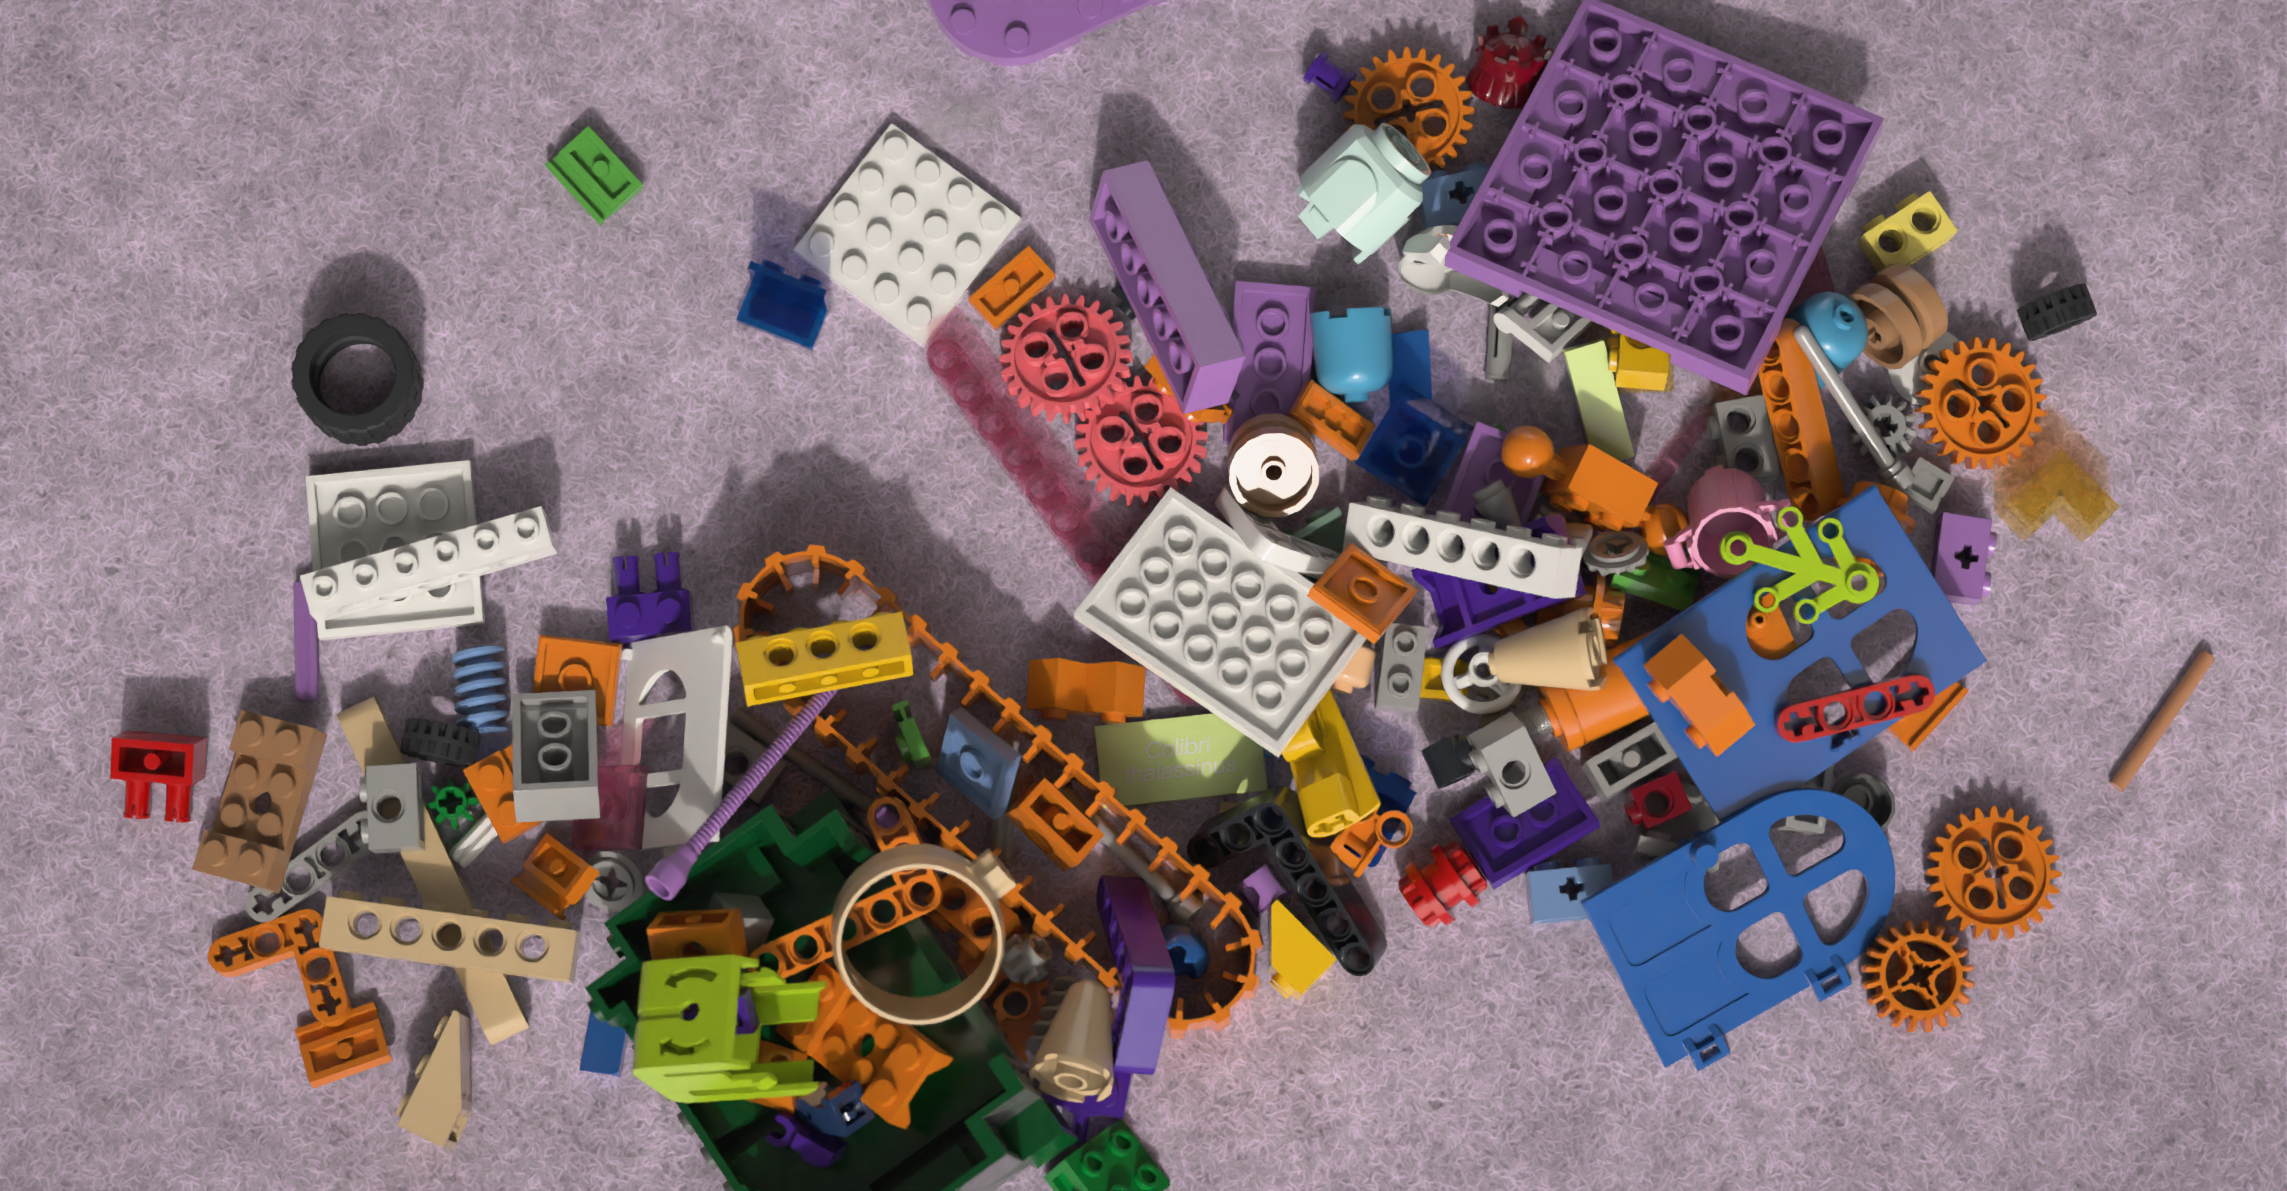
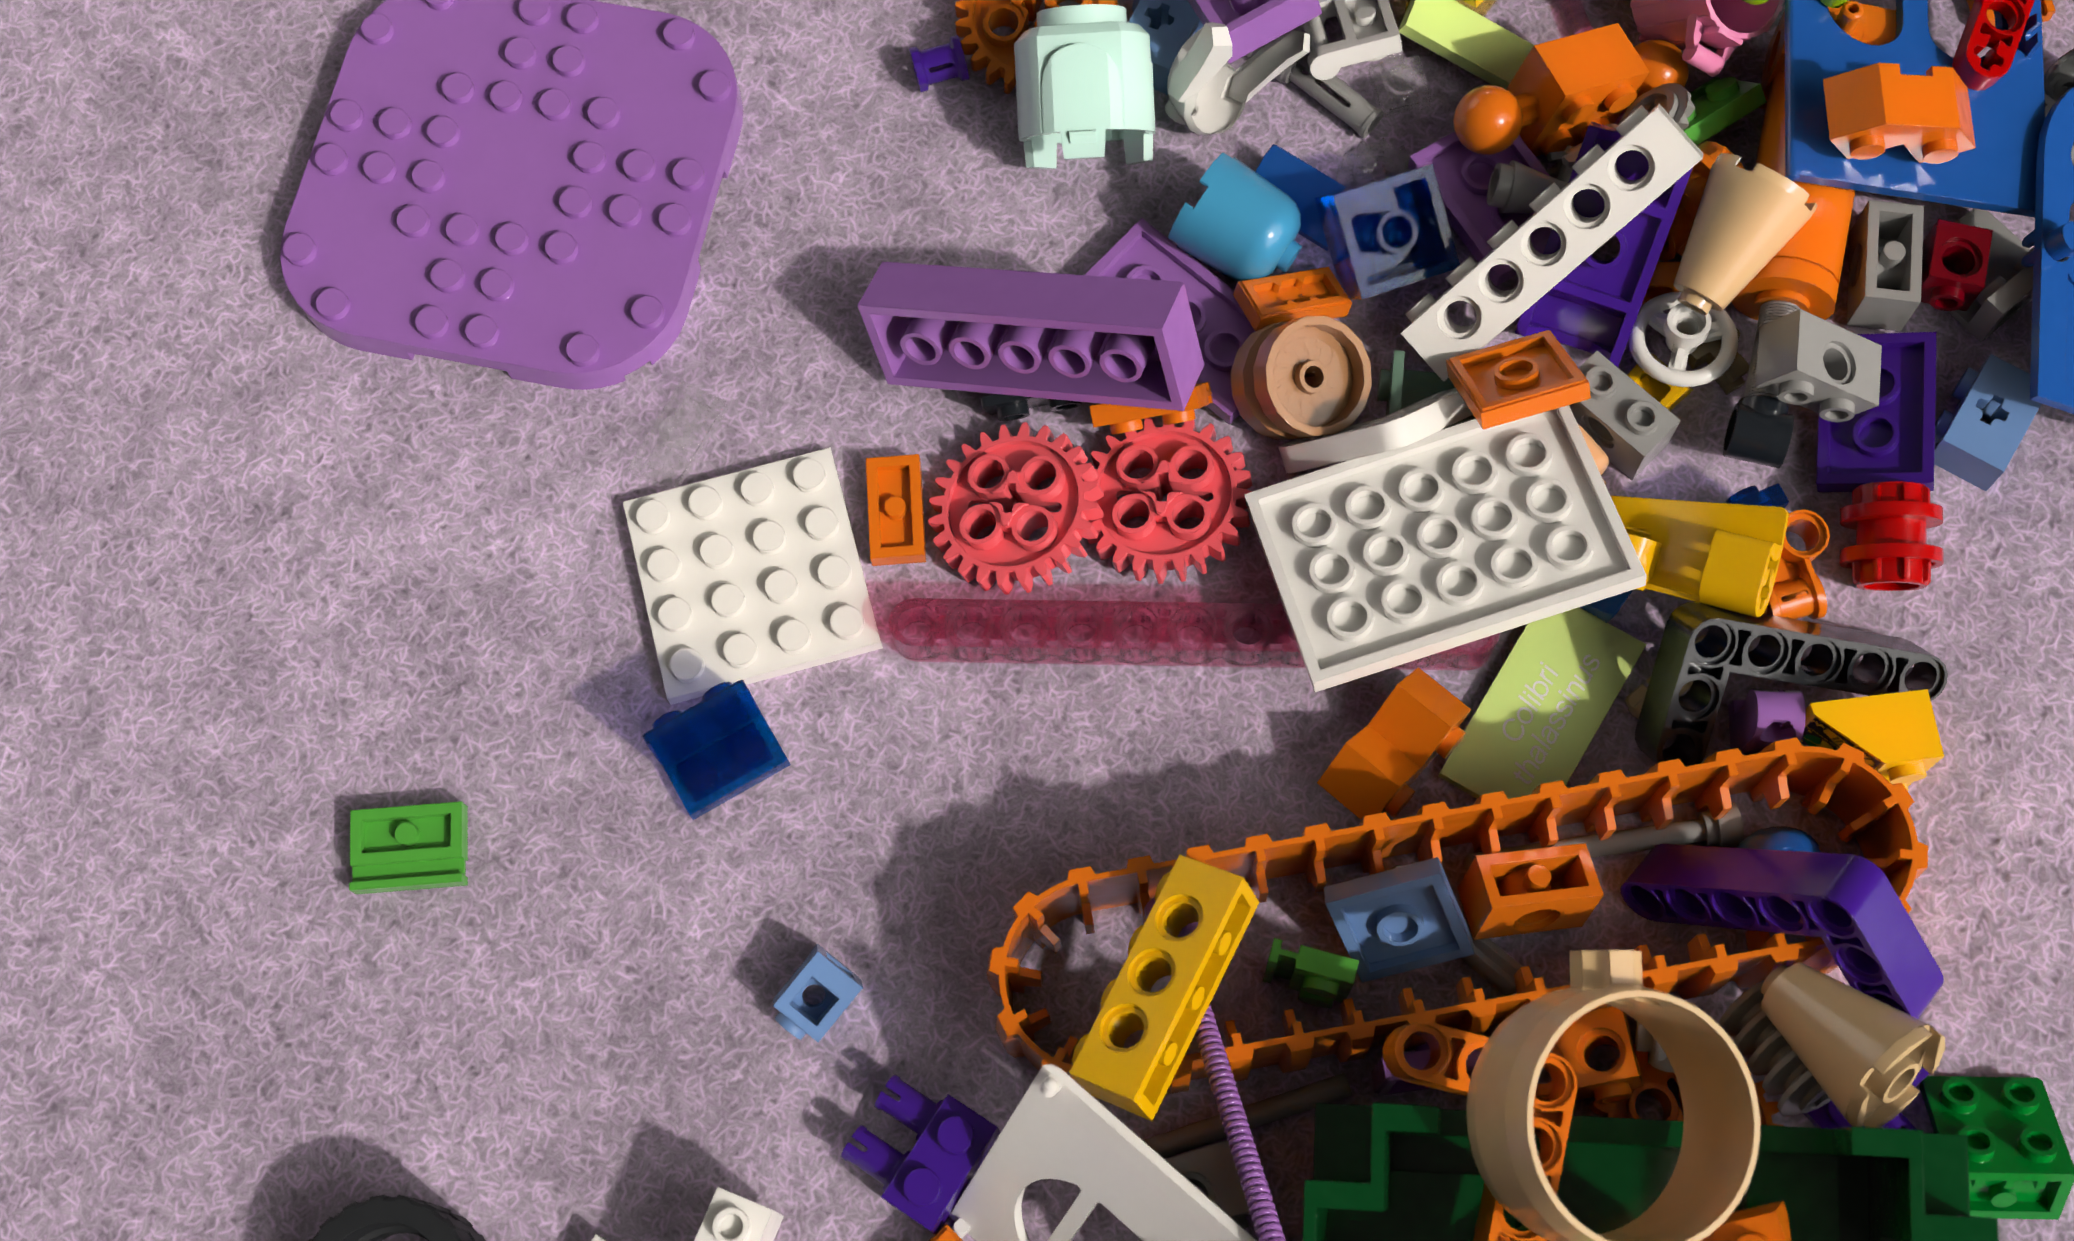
camera: 40 degrees left, 10 degrees down
none -> medium blue brick [773,943,863,1042]

